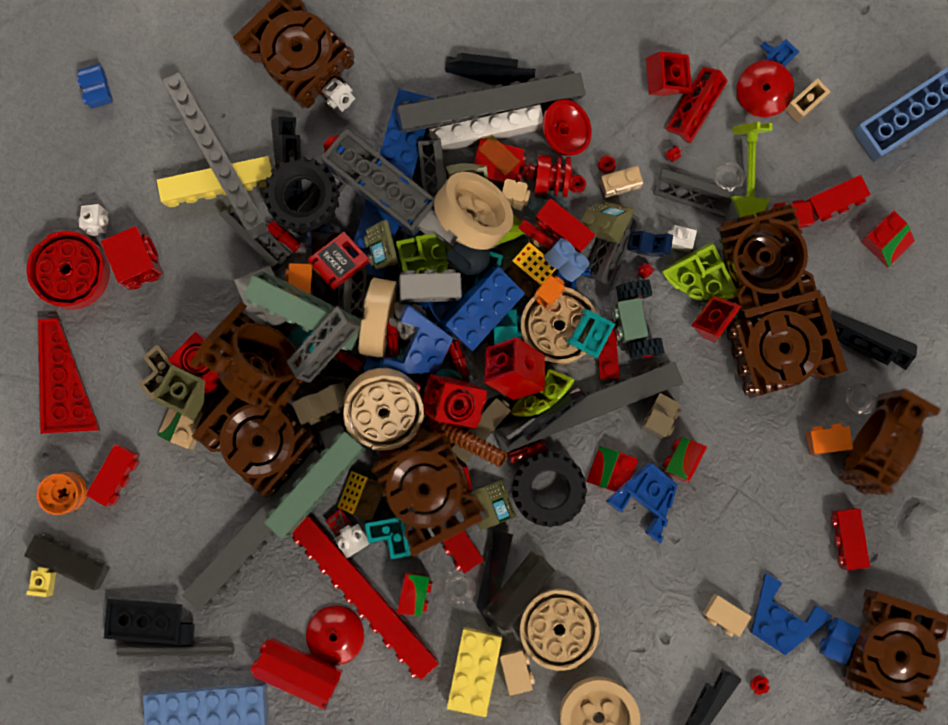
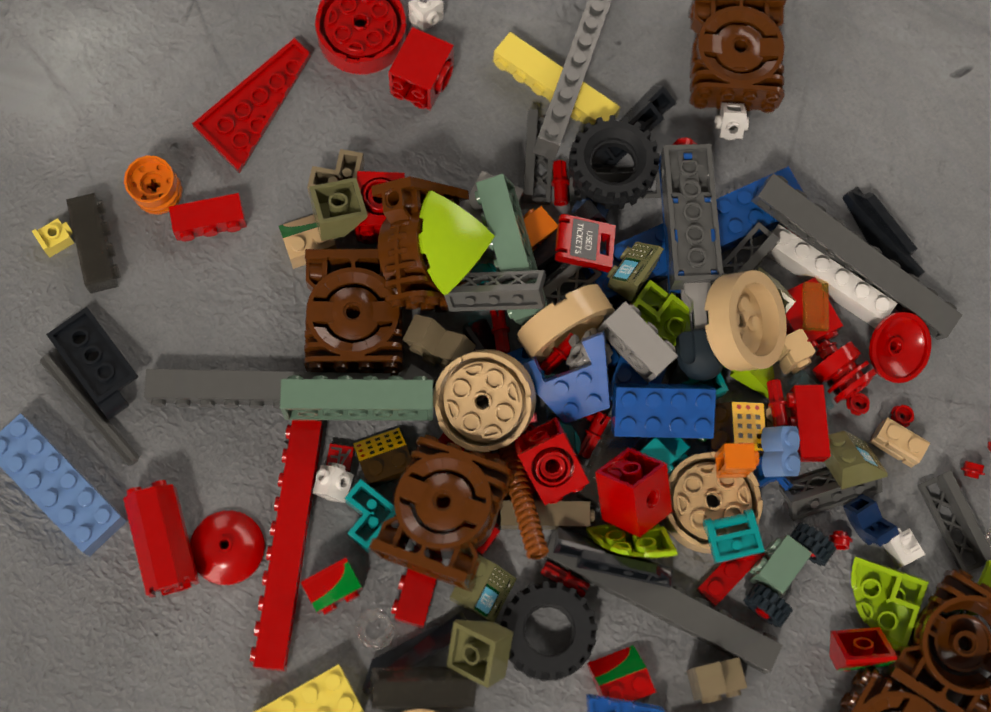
camera: 40 degrees right, 10 degrees down
none -> lime brick [419,191,495,295]
none -> olive slope [446,620,513,688]

